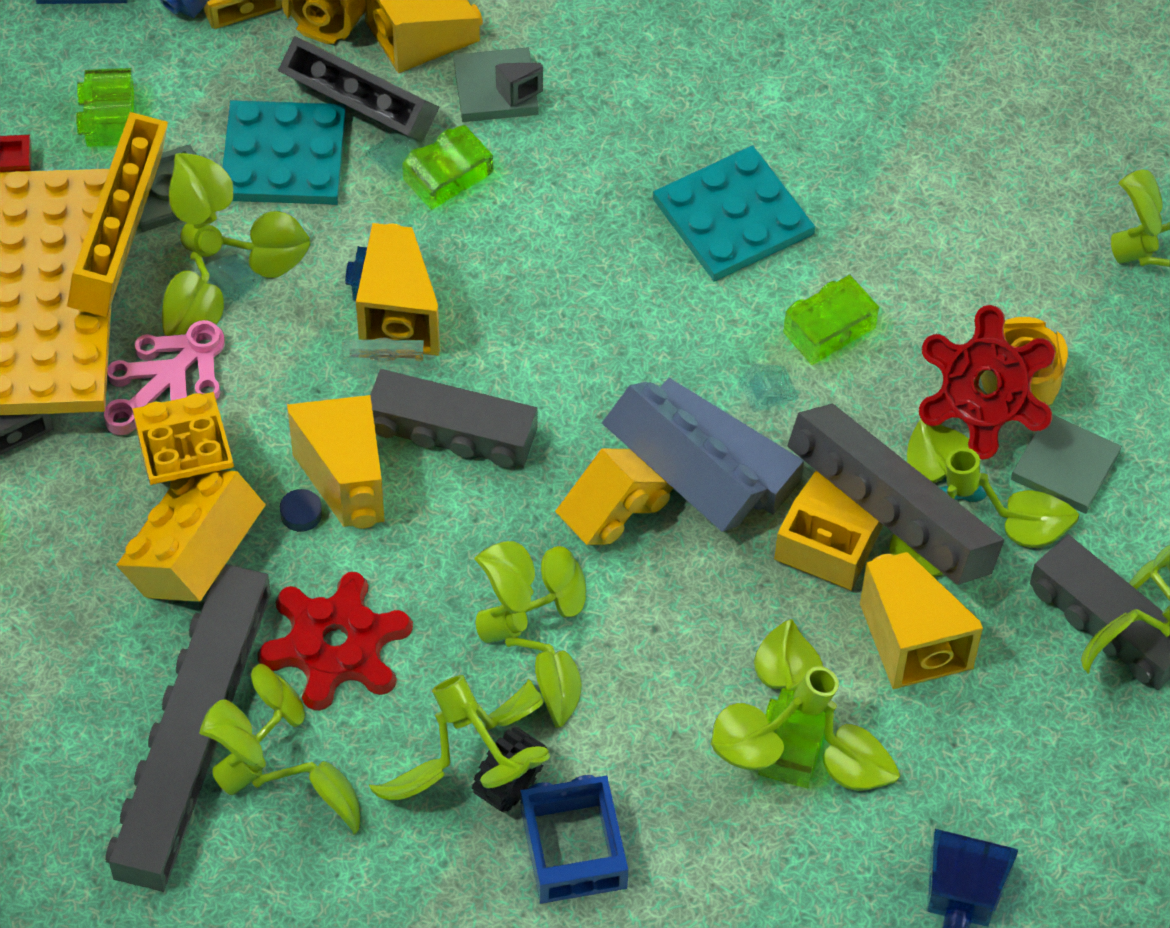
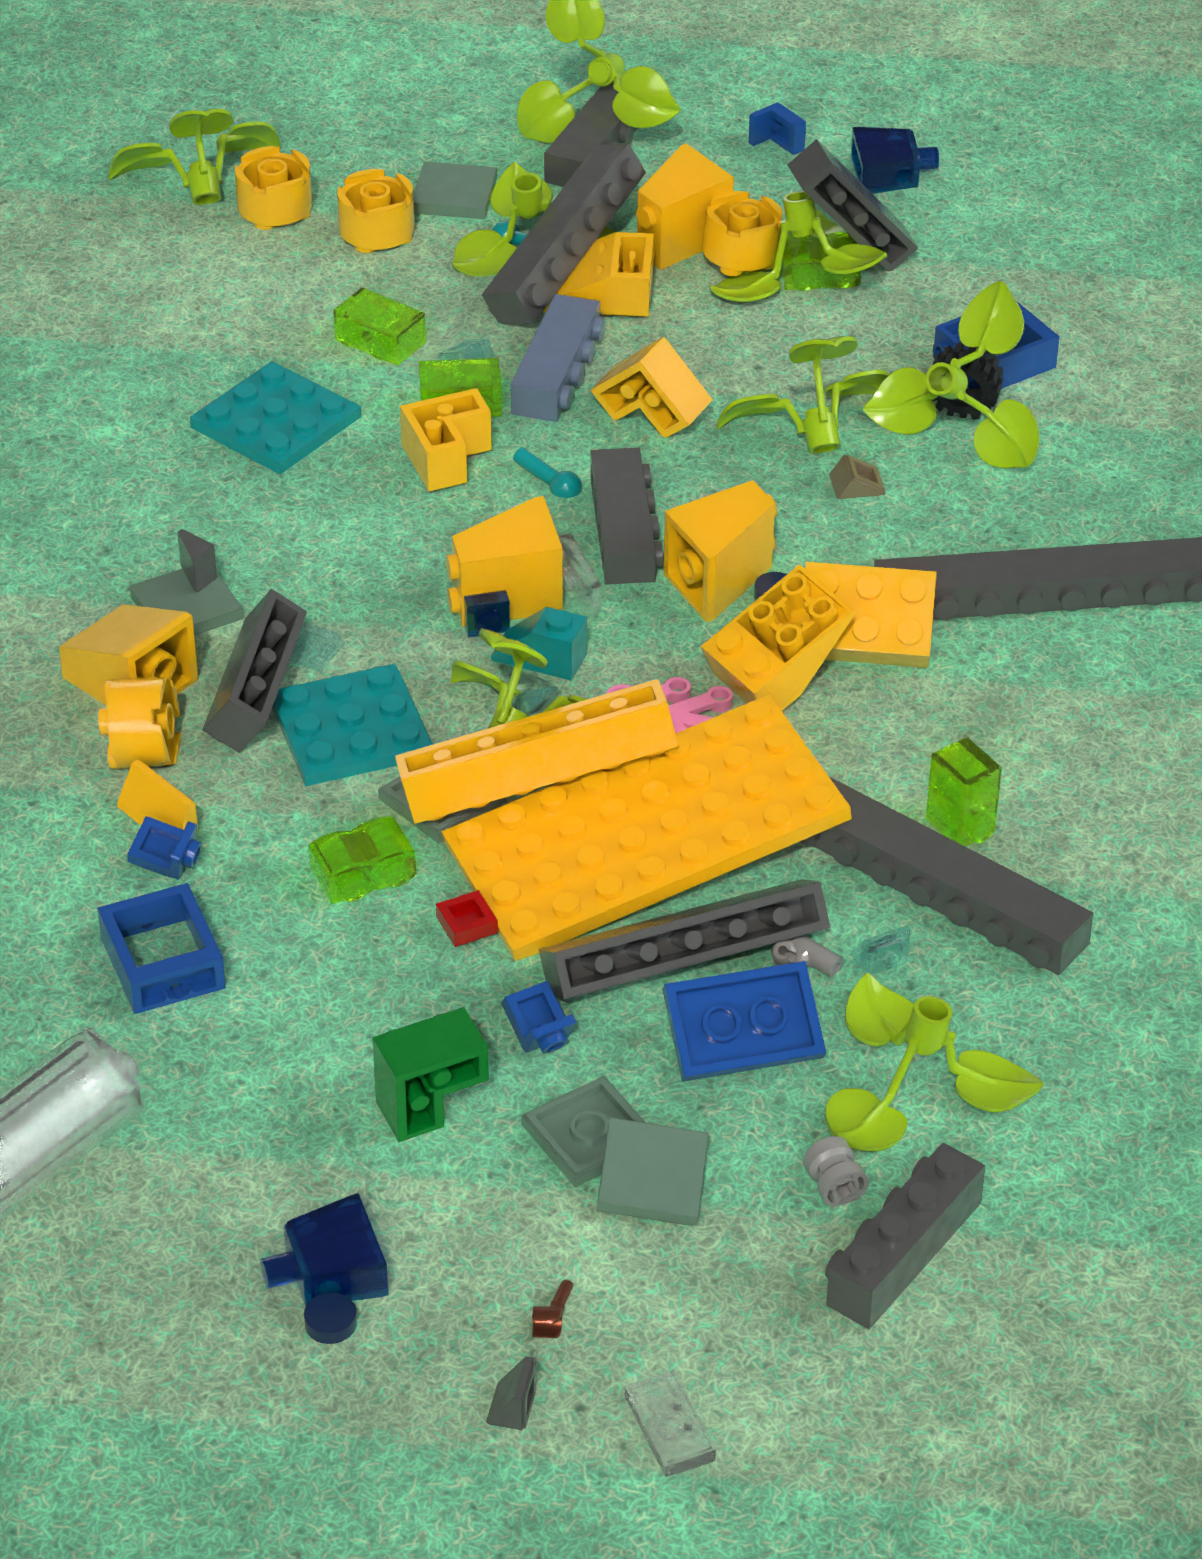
camera: 110 degrees left, 15 degrees down
lime plant [199,664,360,835] -> none
red plate [257,571,413,711] -> none
clear neon green brick [402,125,494,210] -> none
sand blue brick [602,382,767,532] -> none
red plate [919,305,1056,460] -> none
none -> yellow brick [234,146,312,230]
none -> yellow brick [400,388,492,492]
none -> clear neon green brick [418,358,502,417]
none -> teal slope [491,607,587,681]
none -> teal bar [513,447,582,498]
none -> yellow brick [702,191,783,276]
none -> blue bracket [748,102,806,155]
none -> dark grey brick [787,139,918,271]
none -> dark tan slope [829,454,886,499]

